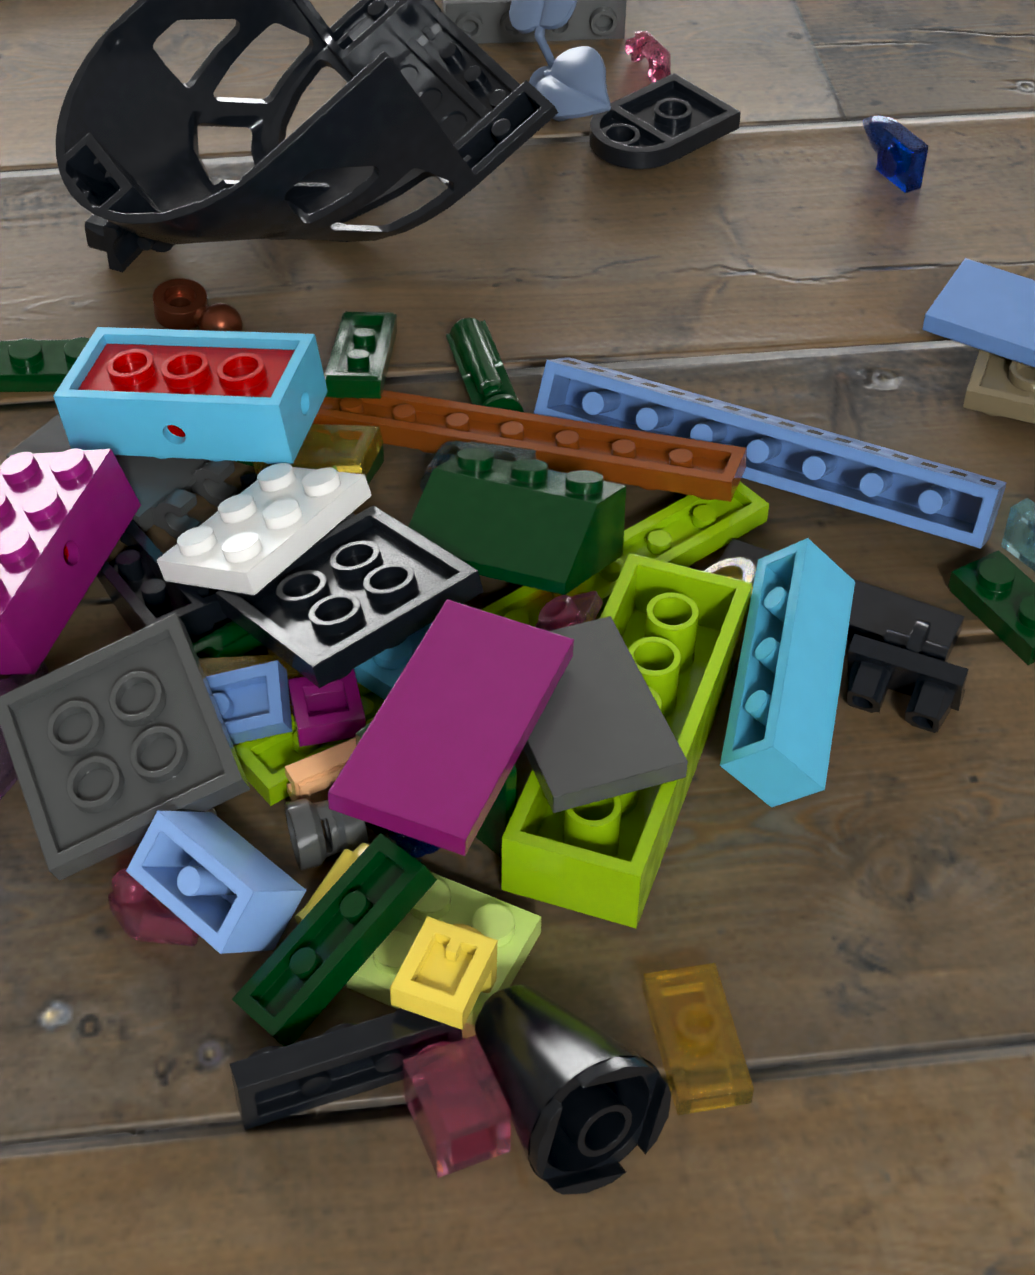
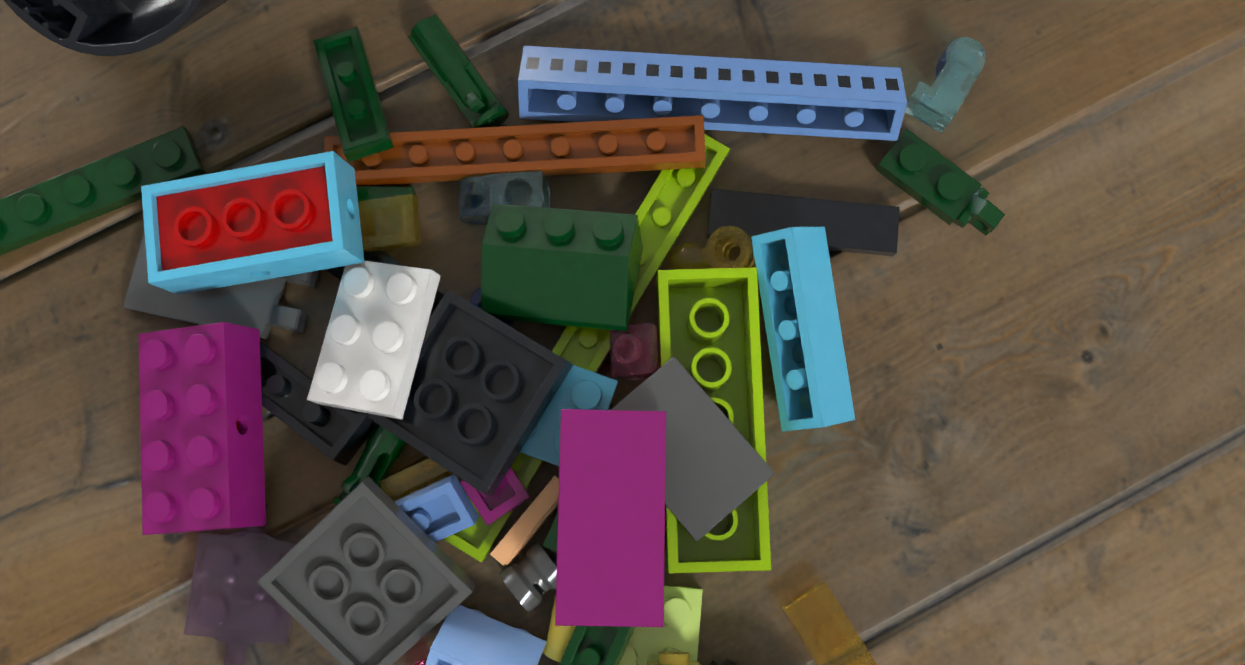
camera: 25 degrees left, 35 degrees up
copper plate [153,278,243,332] -> none
black hips [847,619,969,733] -> none

